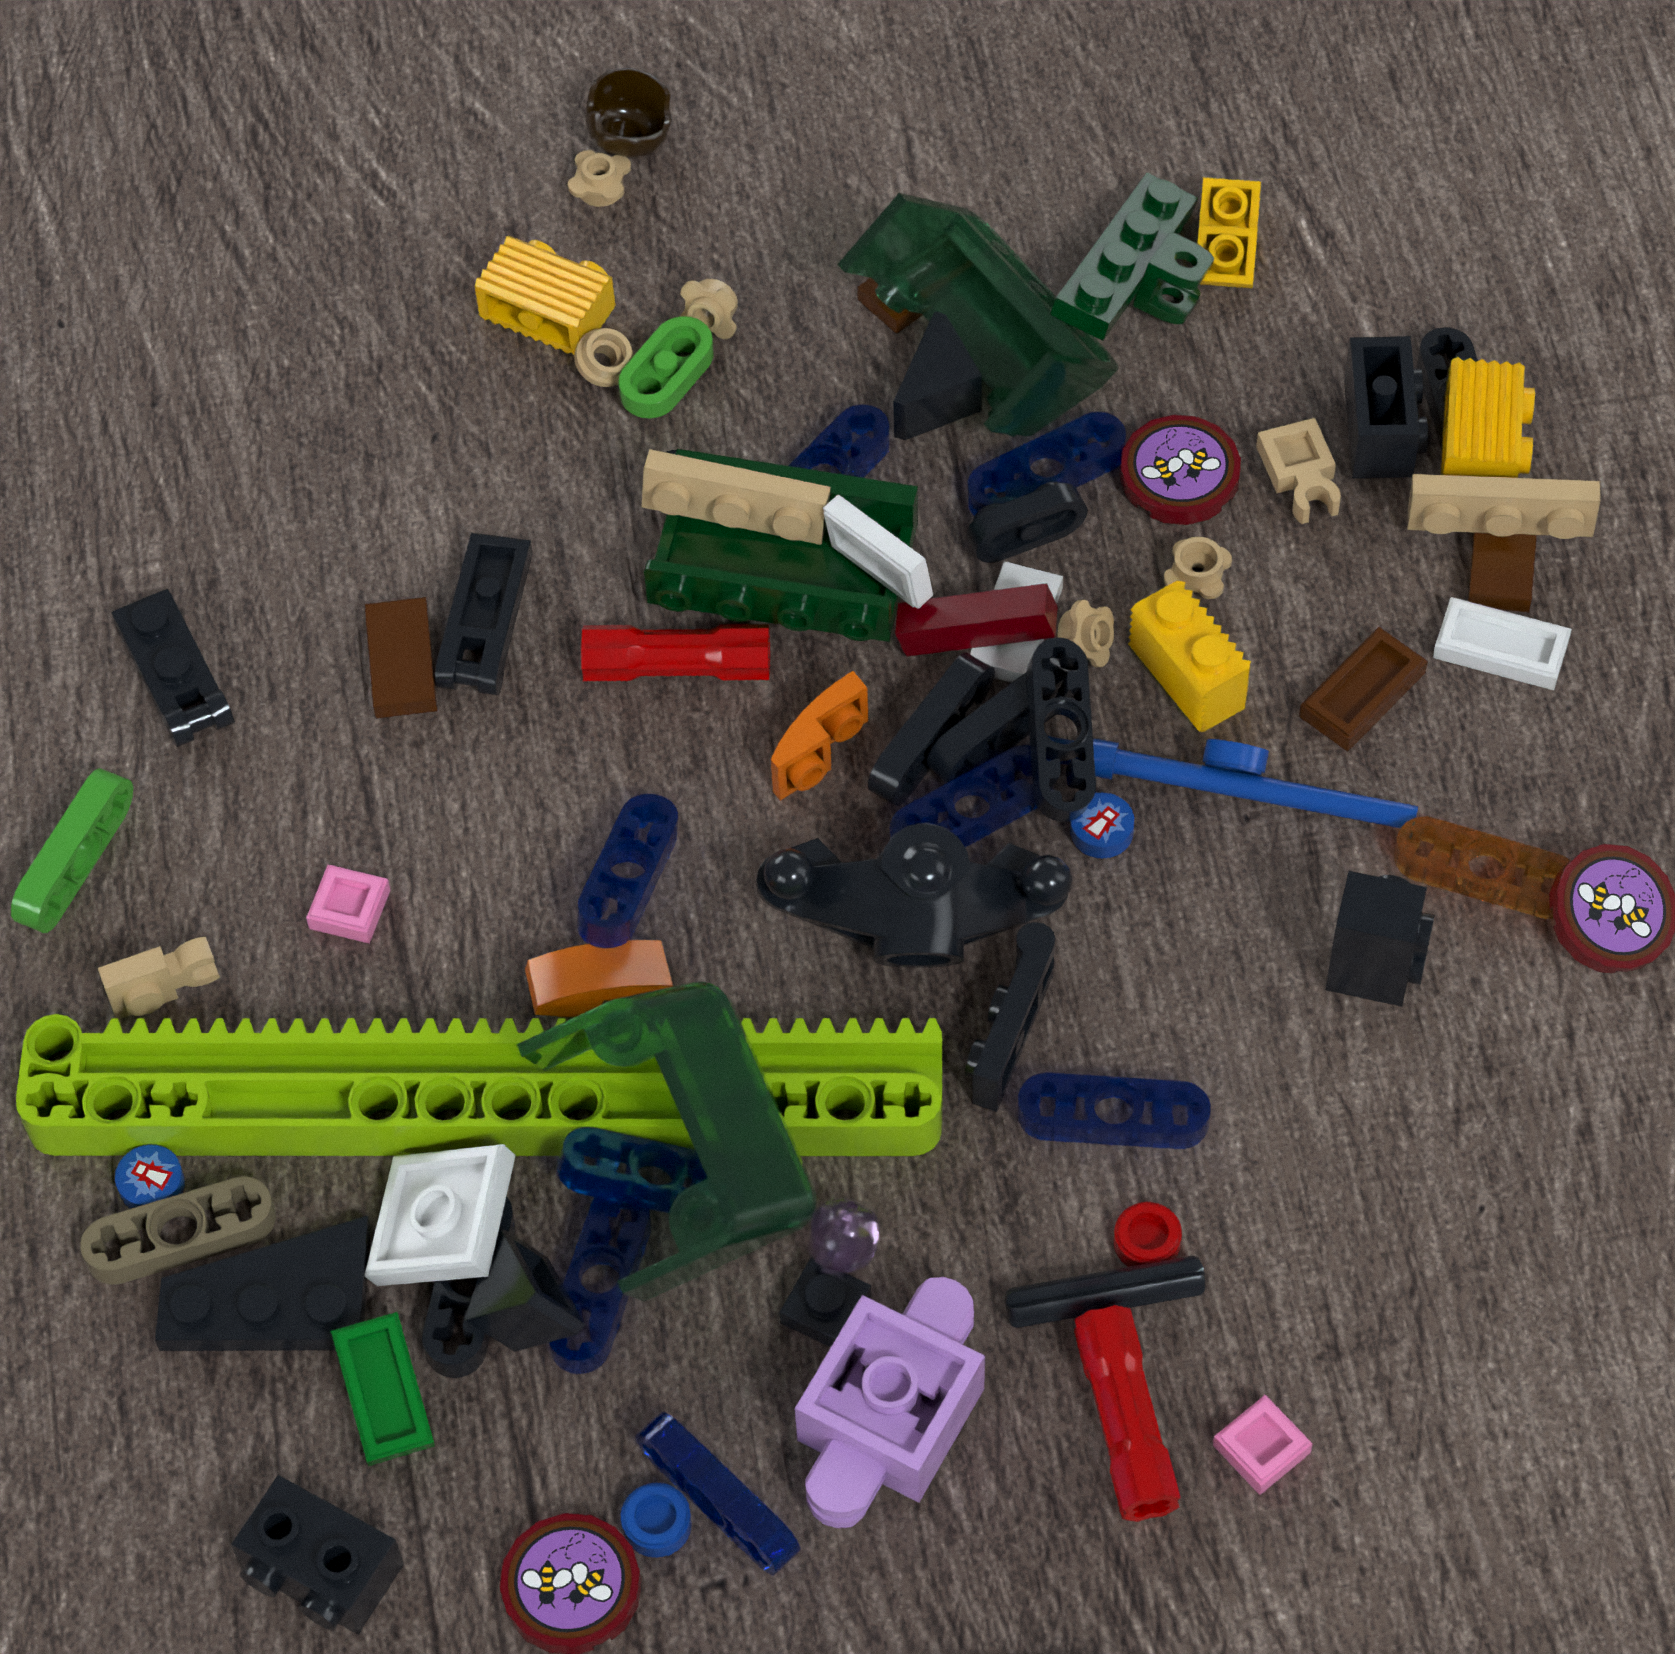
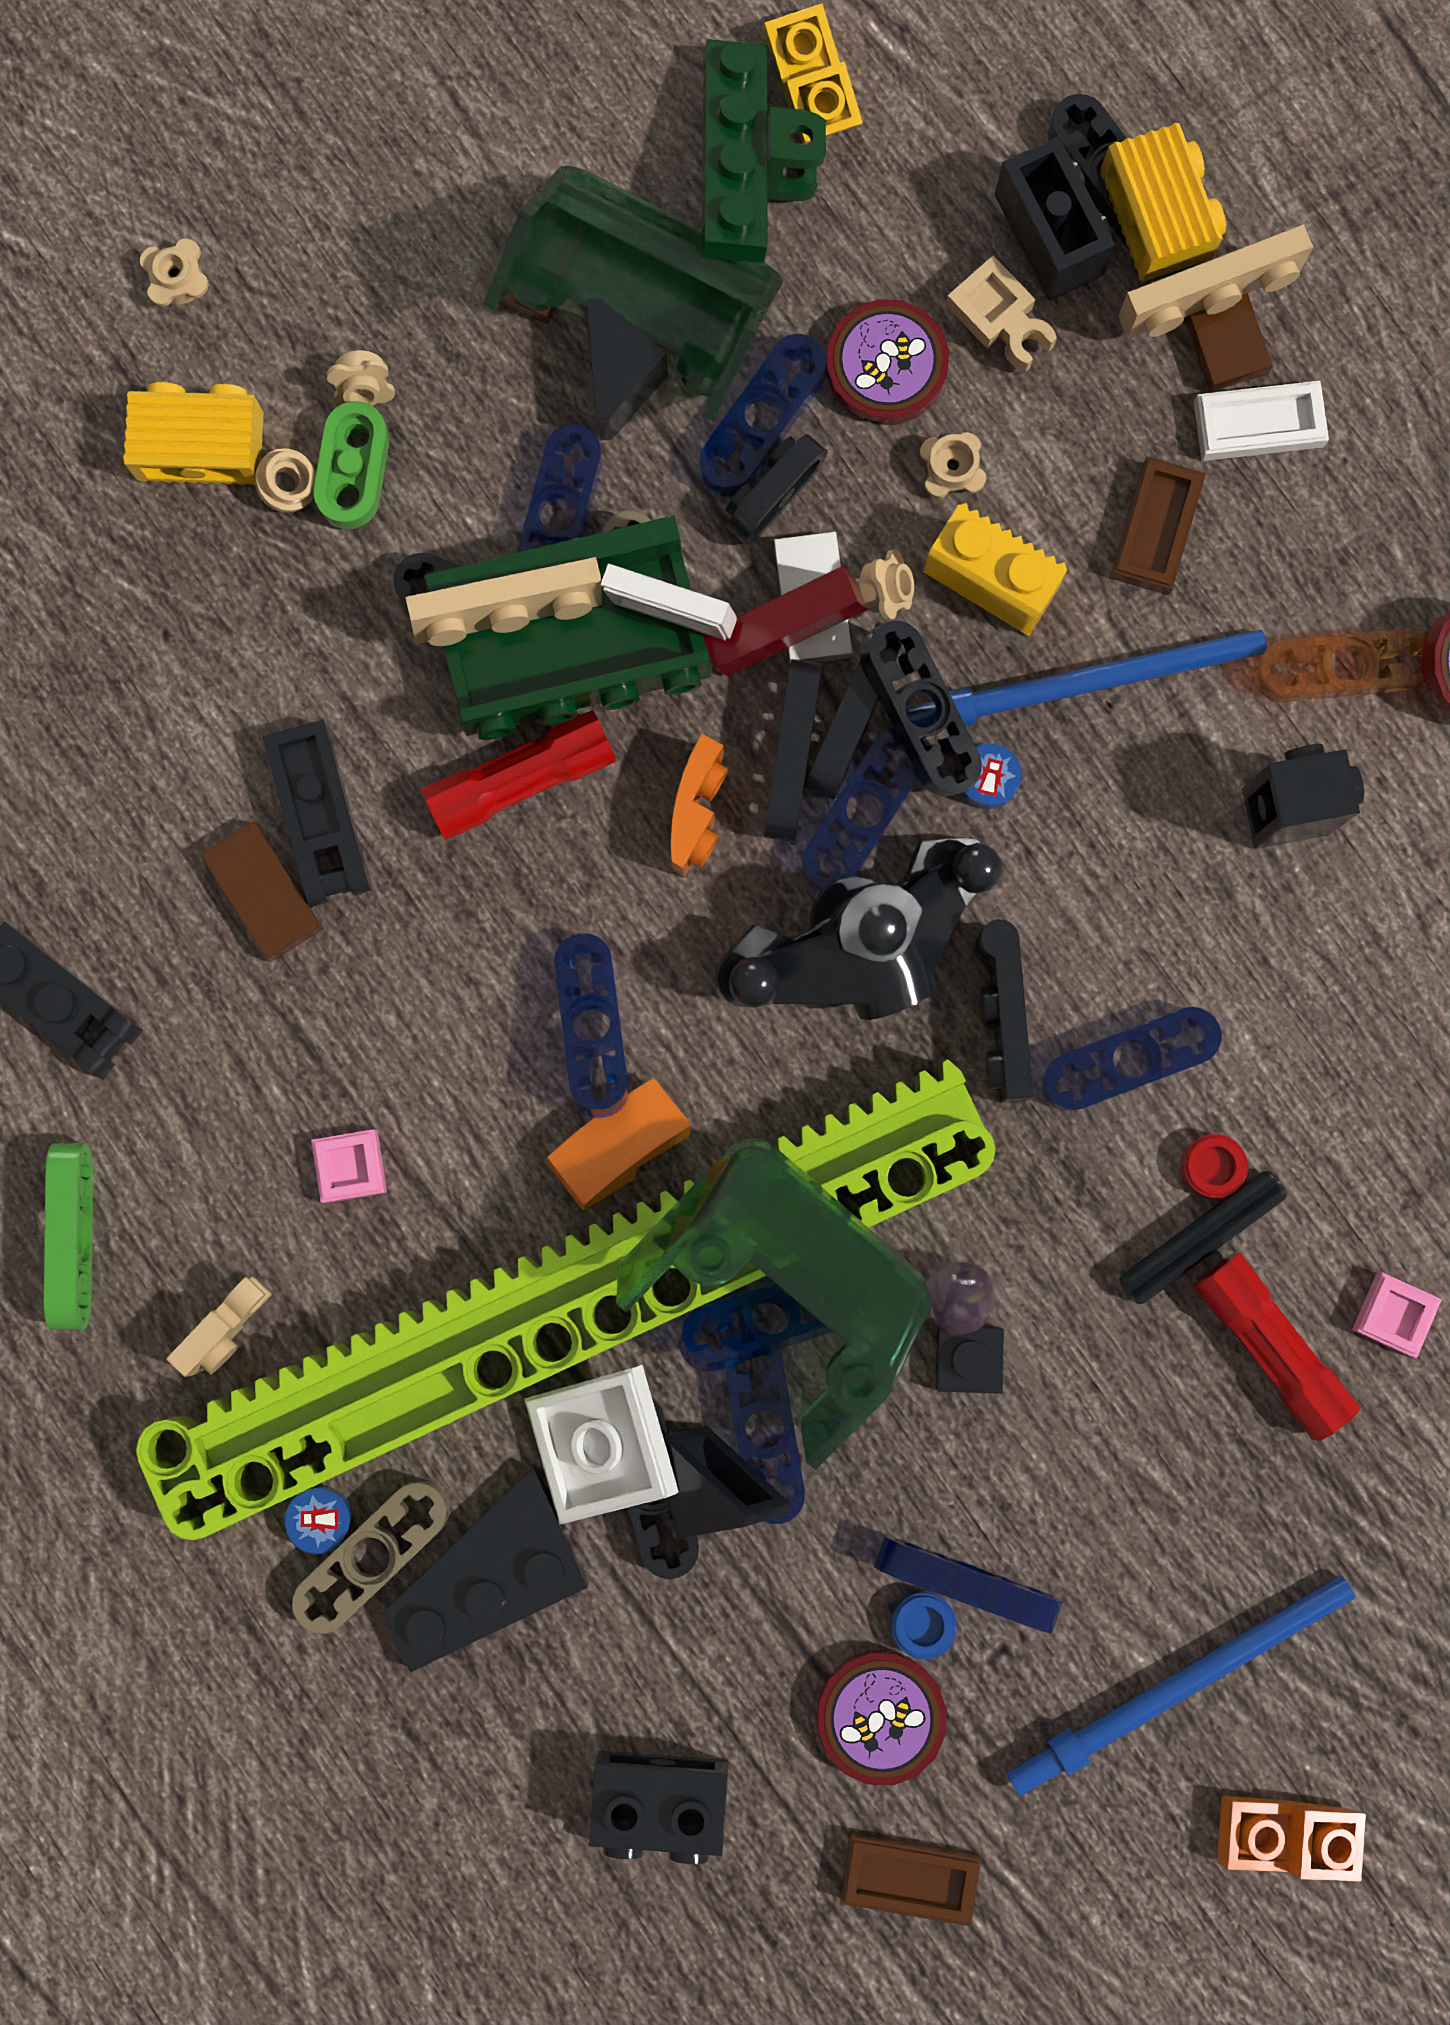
camera: 25 degrees left, 25 degrees up
green tile [331,1312,435,1466] -> none
dark brown hair [585,67,672,159] -> none
lavender brick [795,1277,985,1528] -> none
blue tile [1202,739,1269,776] -> none

